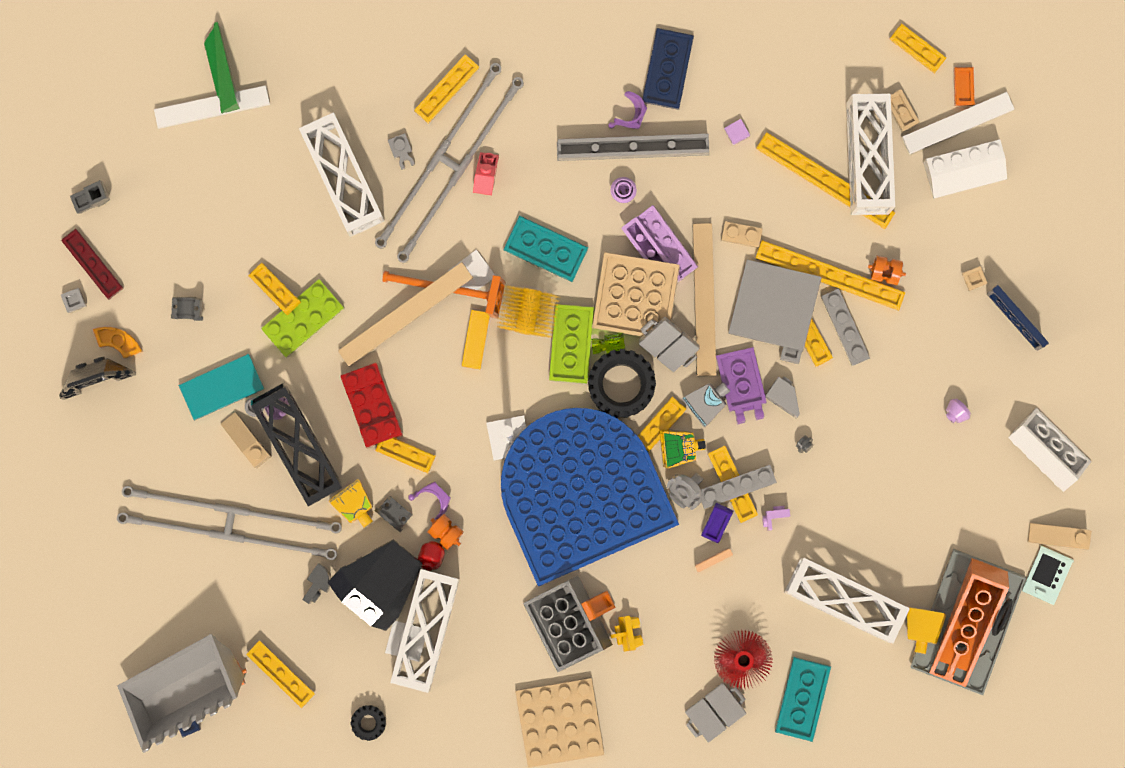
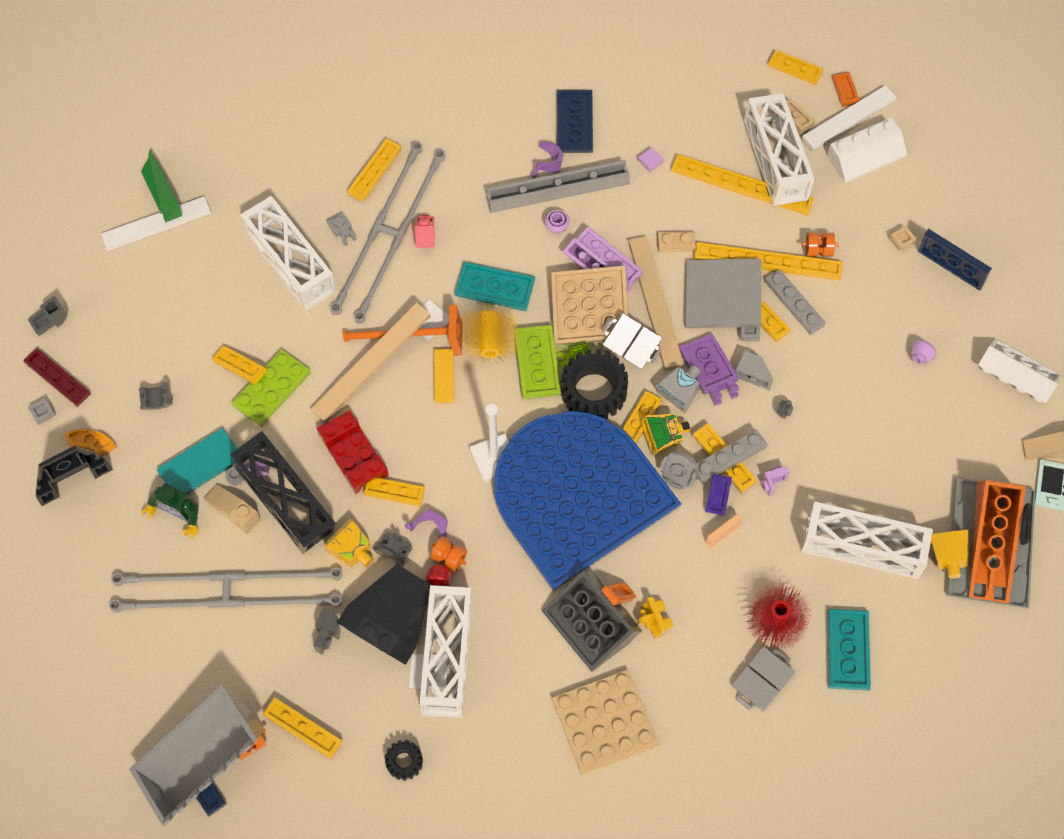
camera: 10 degrees left, 20 degrees down
none -> dark green torso [141,483,199,539]

